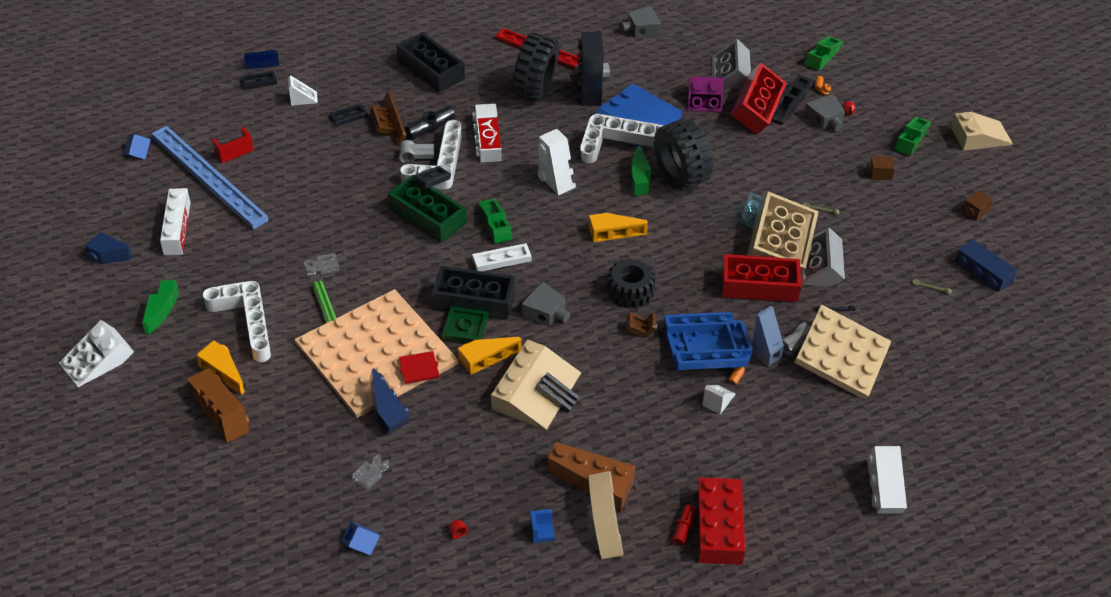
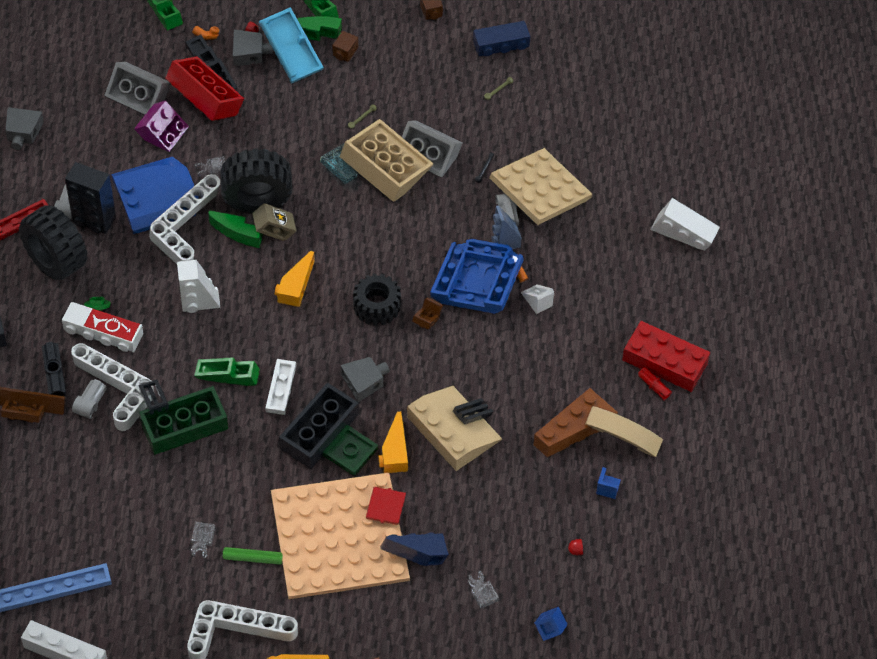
camera: 65 degrees left, 10 degrees up
red brick [722,254,801,302] -> none
none -> green piece [84,296,111,311]
none -> dark tan brick [252,203,296,241]
none -> medium azure container [259,7,324,83]
none -> green slope [297,16,342,41]

